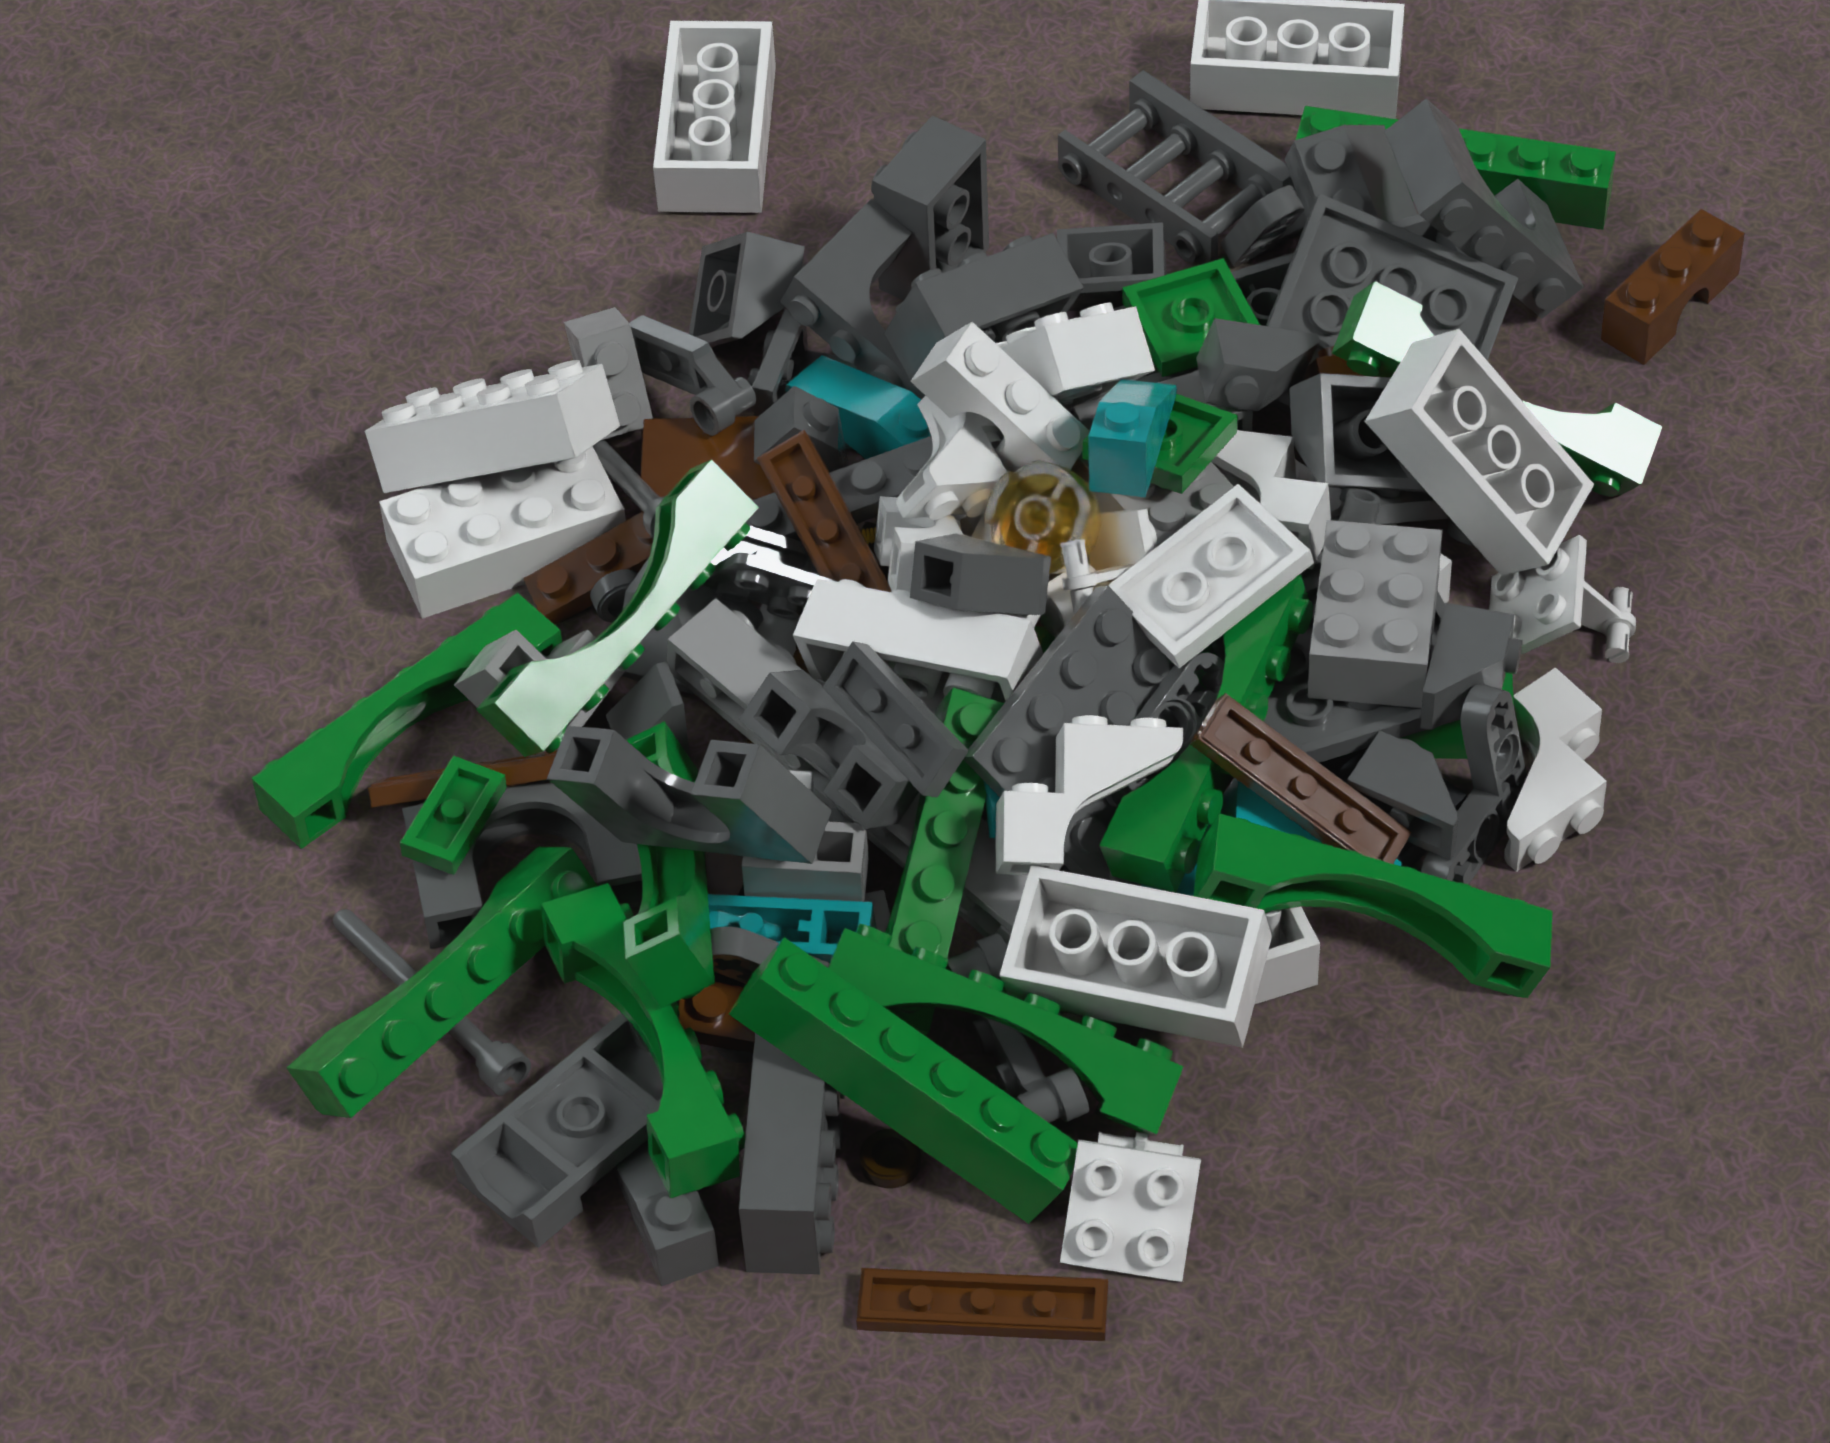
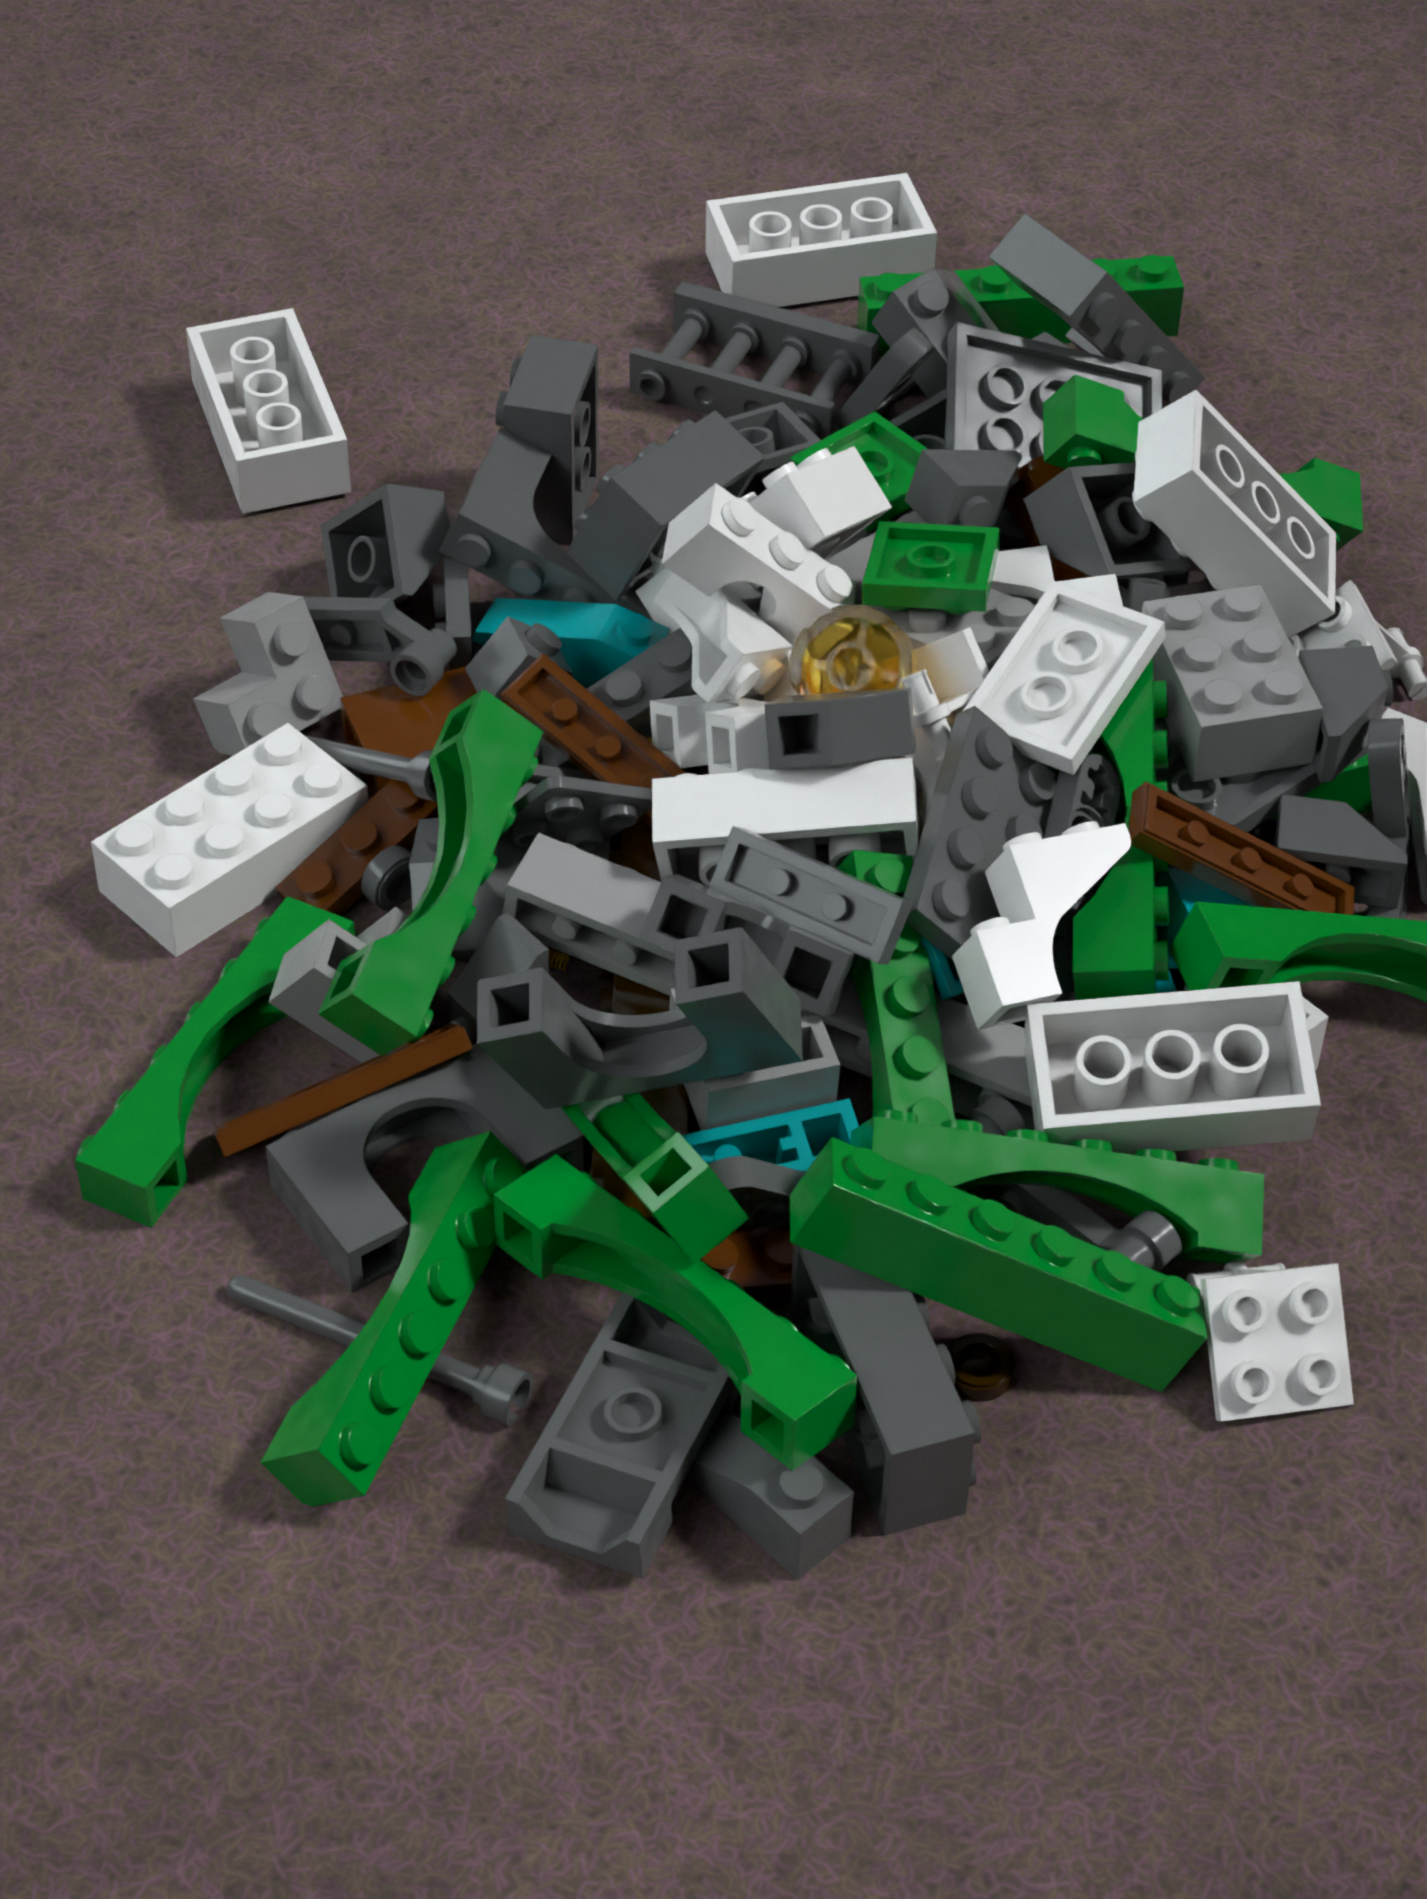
camera: 25 degrees left, 5 degrees down
white brick [365,360,620,493] -> none
green plate [400,755,507,875] -> none
reddish brown tile [856,1268,1108,1341] -> none
teal slope [1088,379,1177,497] -> none
reddish brown arch [1601,209,1745,365] -> none

